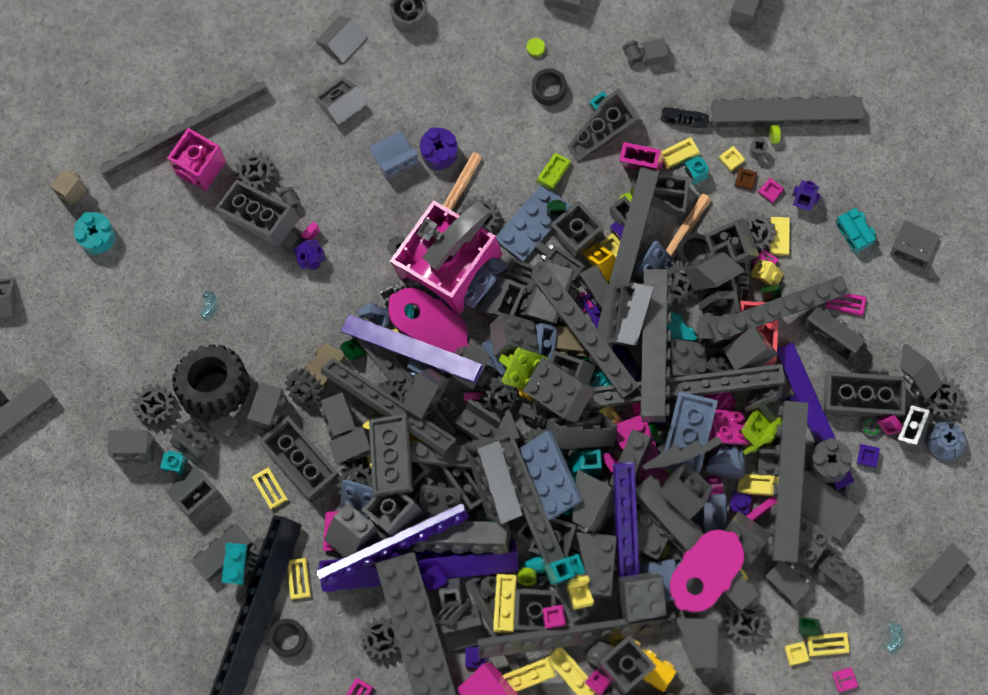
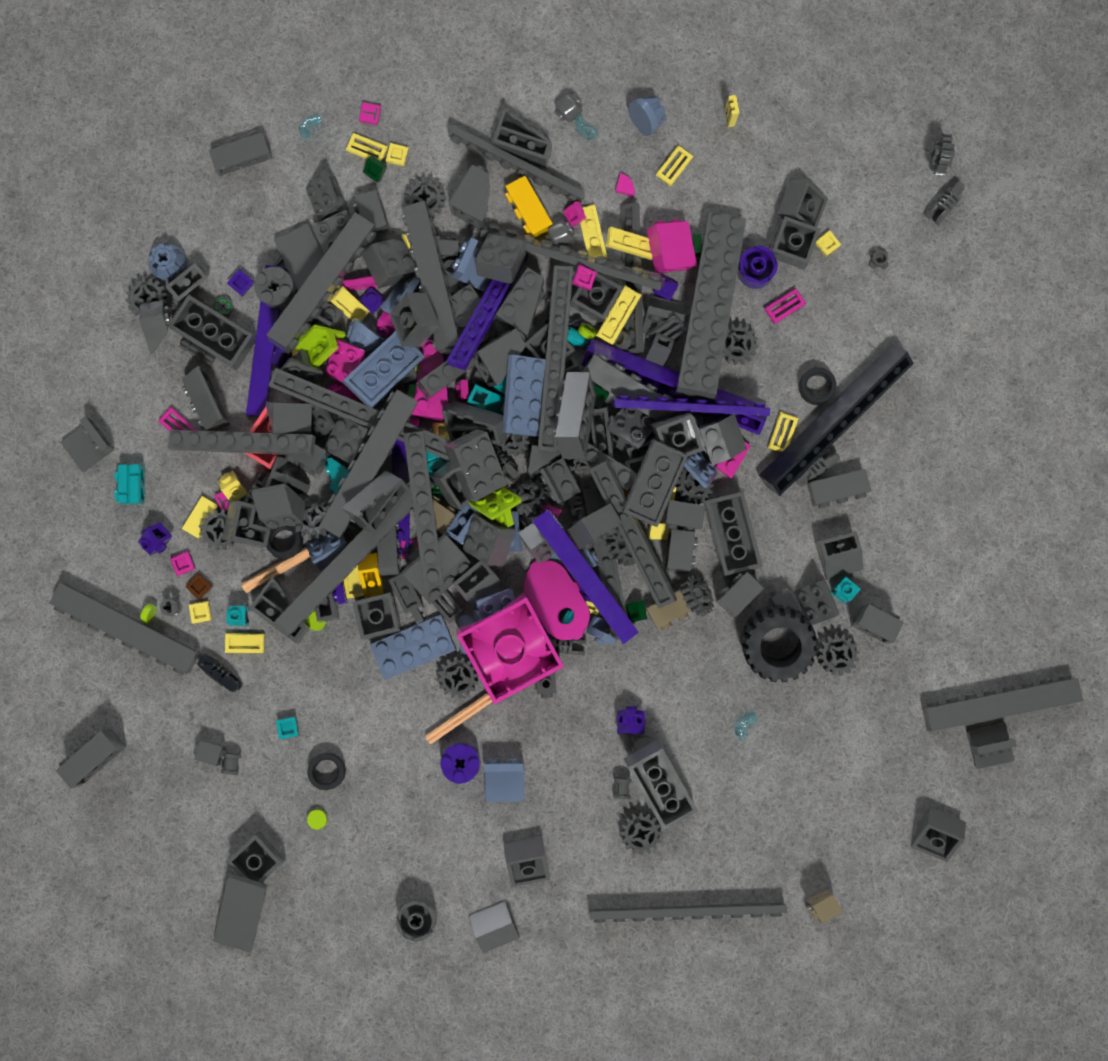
camera: 160 degrees left, 10 degrees up
teal brick [74,212,116,255] -> none
dark pink brick [167,128,226,192] -> none
teal brick [222,543,248,586] -> none
light yellow tile [252,467,288,510] -> none
dark pink tile [300,221,320,241] -> none
dark grey plate [416,218,442,241] -> none
dark purple plate [421,565,447,591] -> none
dark grey slope [422,201,492,270] -> none
lime plate [536,153,571,191] -> none
teal brick [544,554,586,585] -> none
dark green plate [547,200,566,216] -> none
light yellow bracket [566,575,594,610] -> none
dark grey wedge [567,88,643,162] -> none
dark grey brick [597,635,656,694] -> none
dark pink brick [619,142,664,173] -> none
dark grey slope [643,436,723,469] -> none
dark pink piece [669,530,744,612] -> none
dark green plate [761,285,782,302] -> none
dark pink tile [877,415,903,435] -> none

